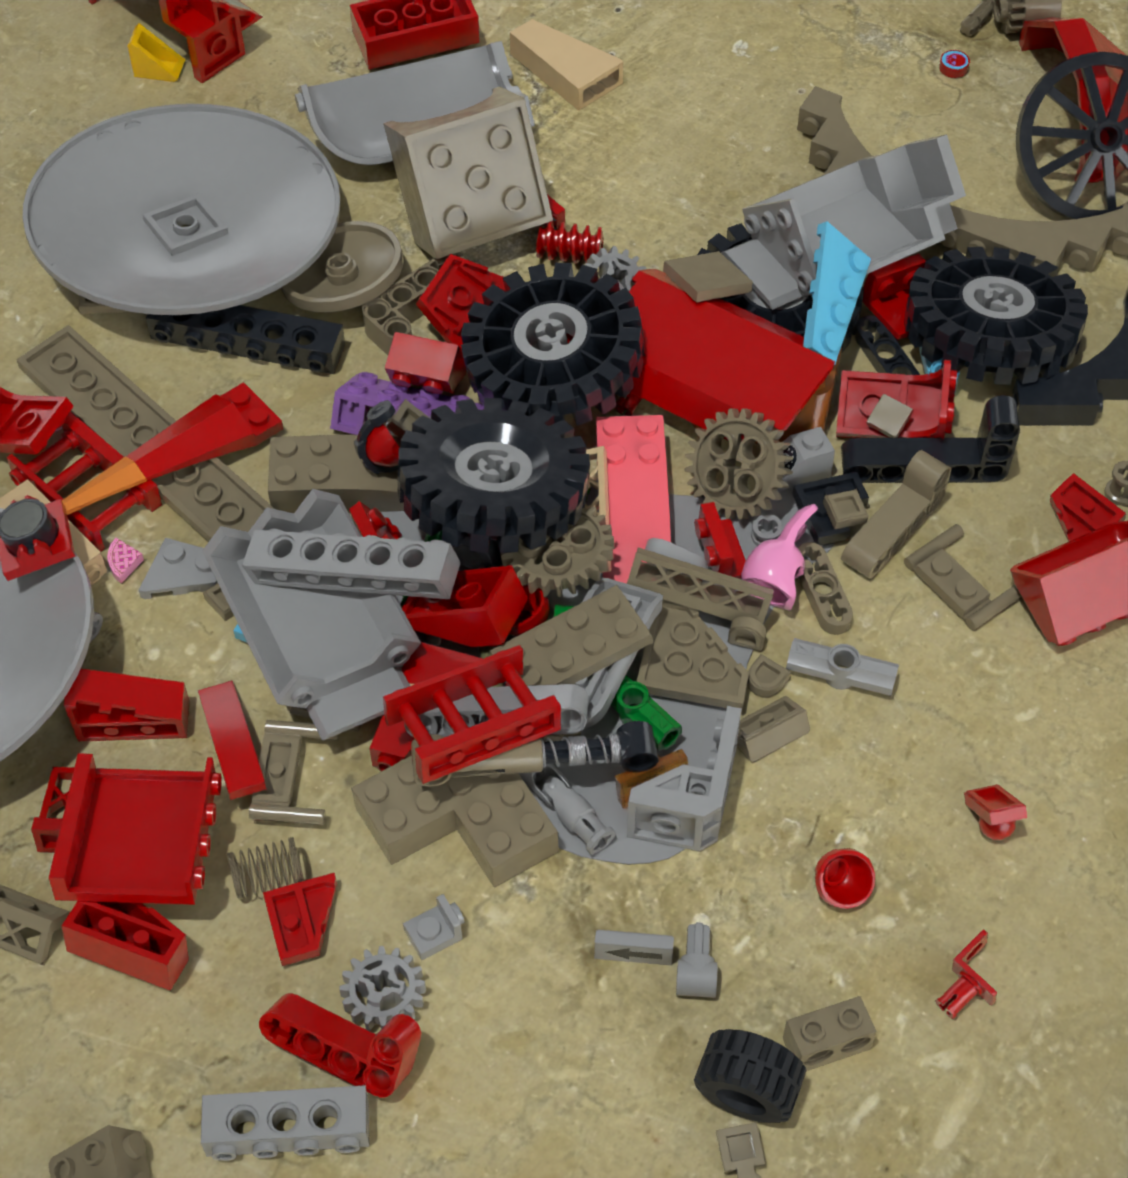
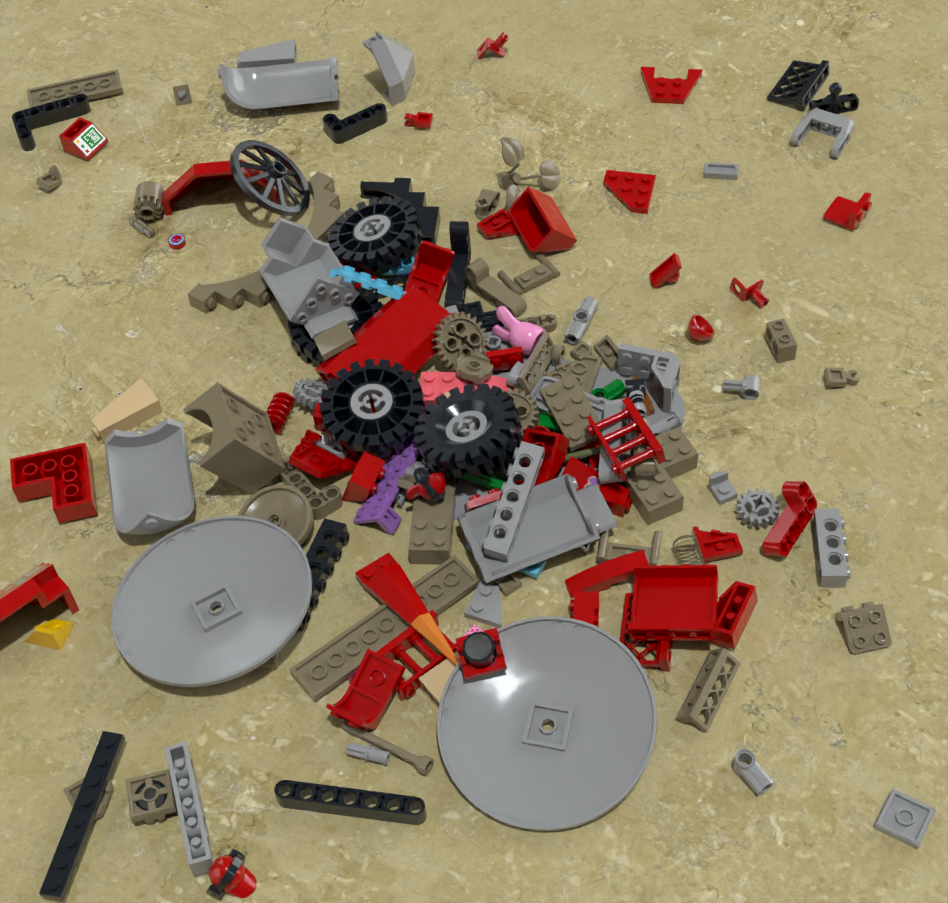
camera: 80 degrees left, 5 degrees down
light grey tile [594,930,674,965] -> none
black tyre [694,1029,807,1123] -> none
dark tan tile [823,489,869,530] -> none
dark tan tile [867,394,913,438] -> none
none -> dark tan plate [455,353,493,384]

